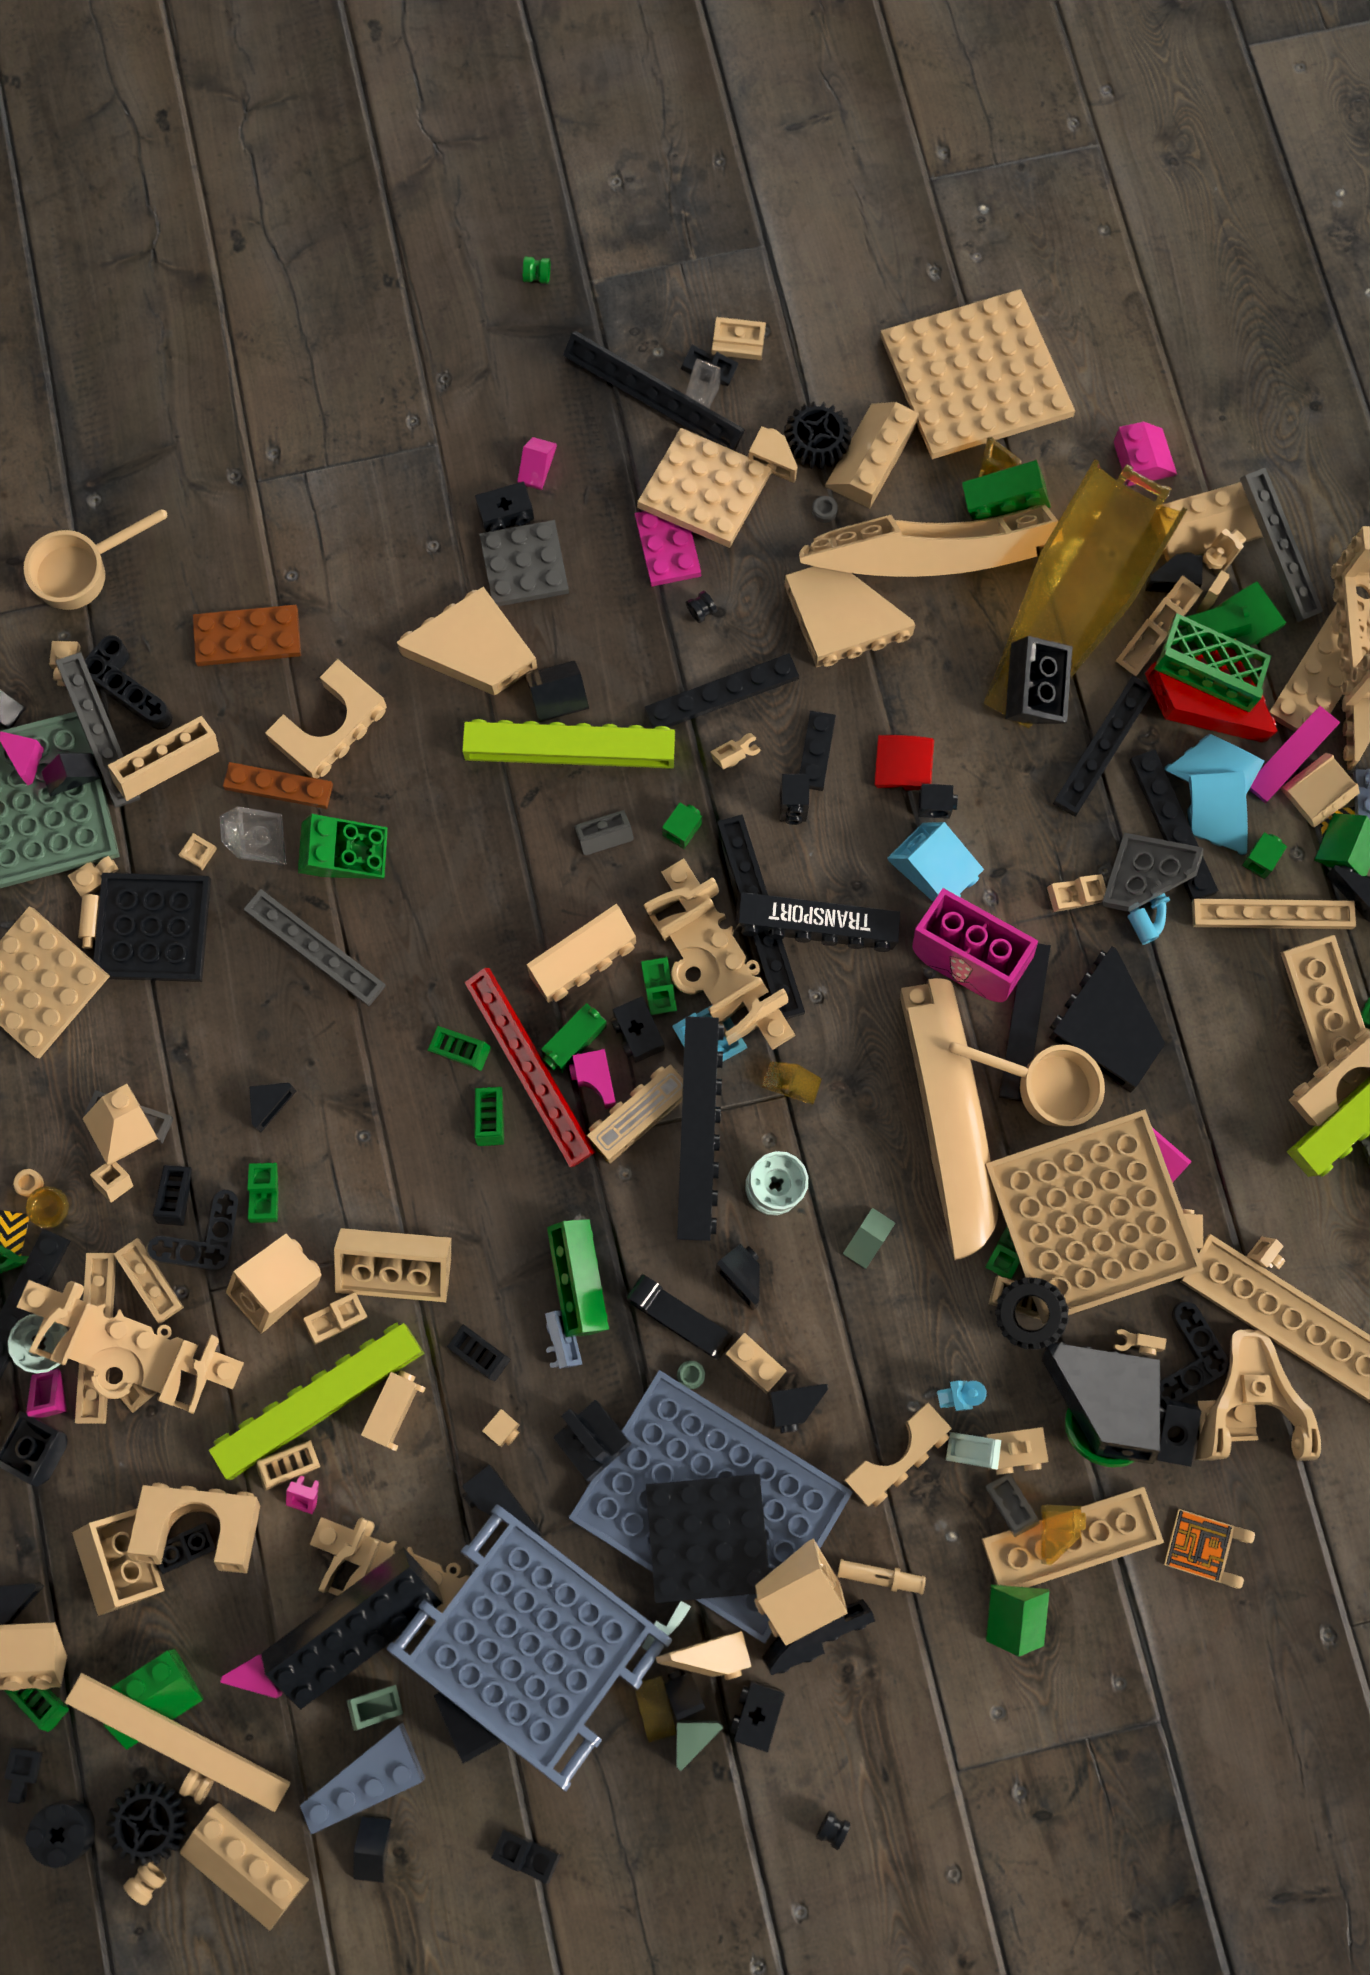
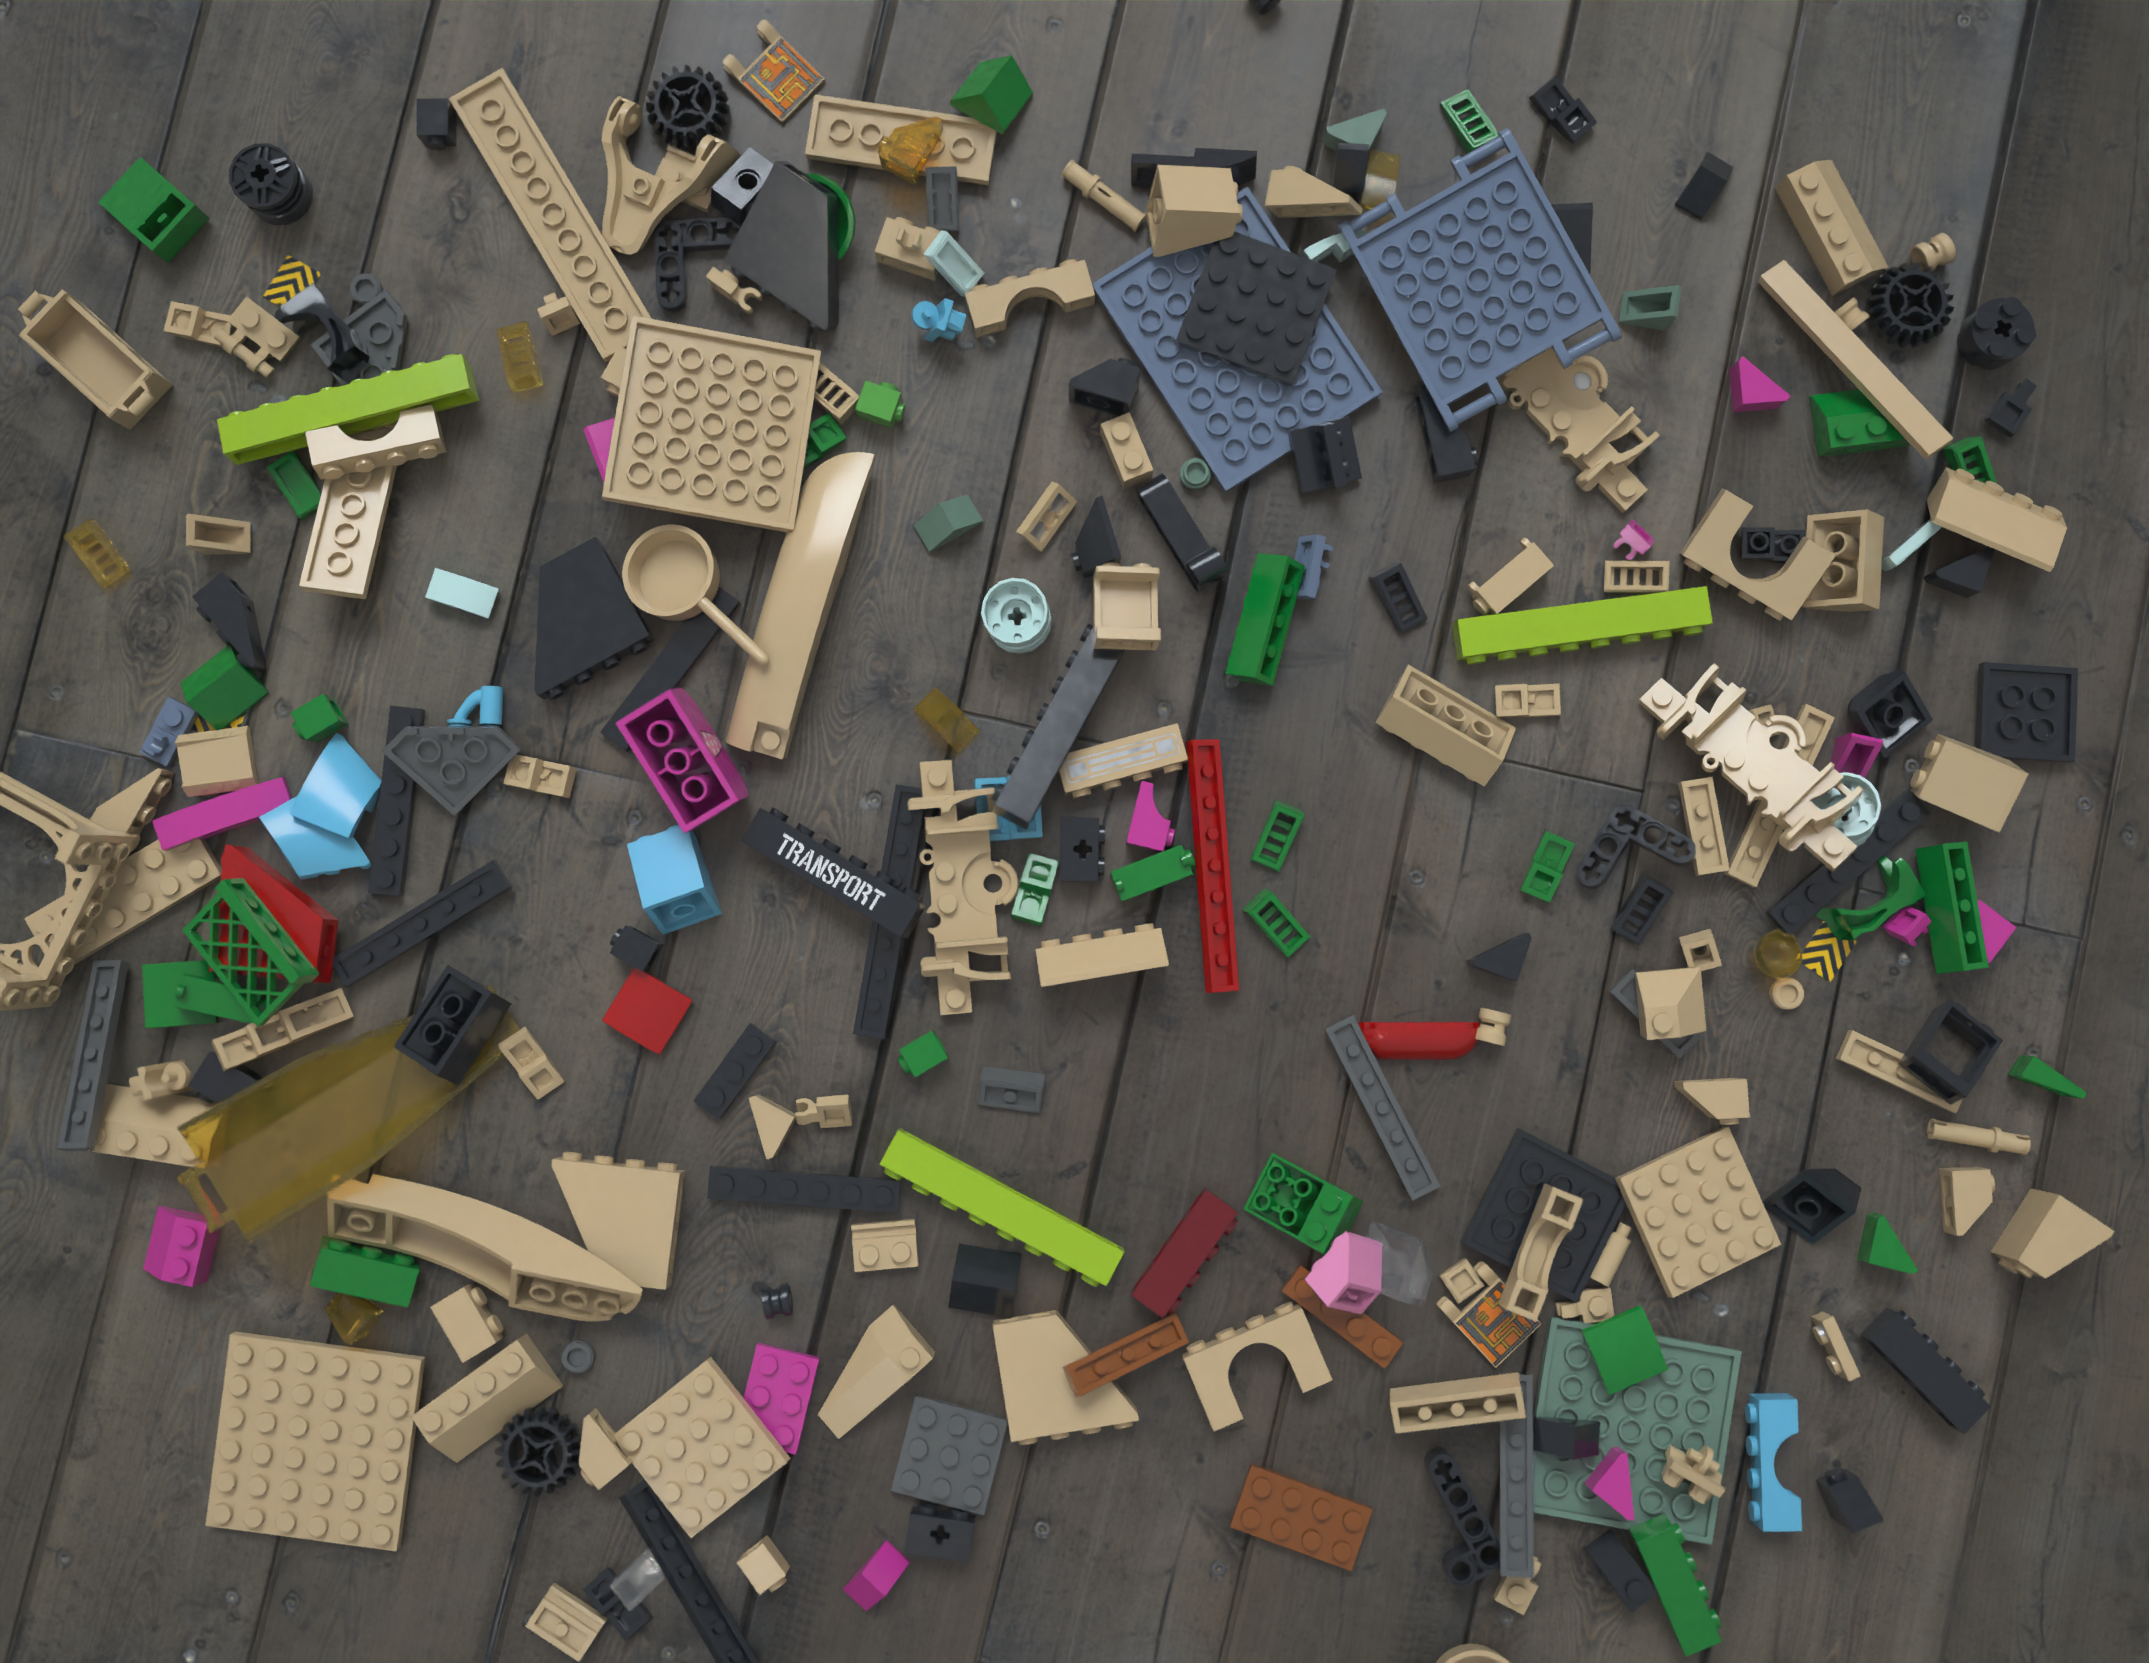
camera: 155 degrees left, 10 degrees up
tan slope [226,1234,322,1334] -> none
black brick [261,1547,443,1710] -> none
sand blue wedge [300,1722,425,1834] -> none
tan plate [483,1409,520,1447] -> none
black brick [730,1681,785,1752] -> none
black brick [780,774,809,825] -> none
black tyre [995,1278,1069,1350] -> none
tan plate [1192,899,1356,929] -> none
tan tile [1196,570,1229,613] -> none
none -> light aqua slope [425,568,498,619]
none -> tan brick [430,1282,504,1363]
none -> clear yellow slope [497,321,543,392]
none -> tan slope [498,1026,565,1100]
none -> black gear [645,64,730,152]
none -> tan brick [737,1535,790,1595]
none -> tan slope [749,1094,796,1159]
none -> tan wedge [818,1304,935,1439]
none -> tan plate [851,1219,919,1272]
none -> bright green brick [855,380,906,429]
none -> tan piece [1016,481,1077,552]
none -> dark orange plate [1062,1313,1189,1398]
none -> tan panel [1093,562,1161,650]
none -> dark red brick [1131,1187,1238,1318]
none -> bright pink slope [1305,1231,1382,1314]
none -> red brick [1357,1022,1480,1060]
none -> flag [1436,1261,1541,1368]
none -> green slope [1440,89,1499,154]
none -> tan wheel [1475,1008,1511,1046]
none -> tan arch [1498,1183,1583,1322]
none -> green slope [1581,1305,1668,1395]
none -> tan slope [1674,1078,1750,1125]
none -> light aqua tile [1882,519,1942,571]

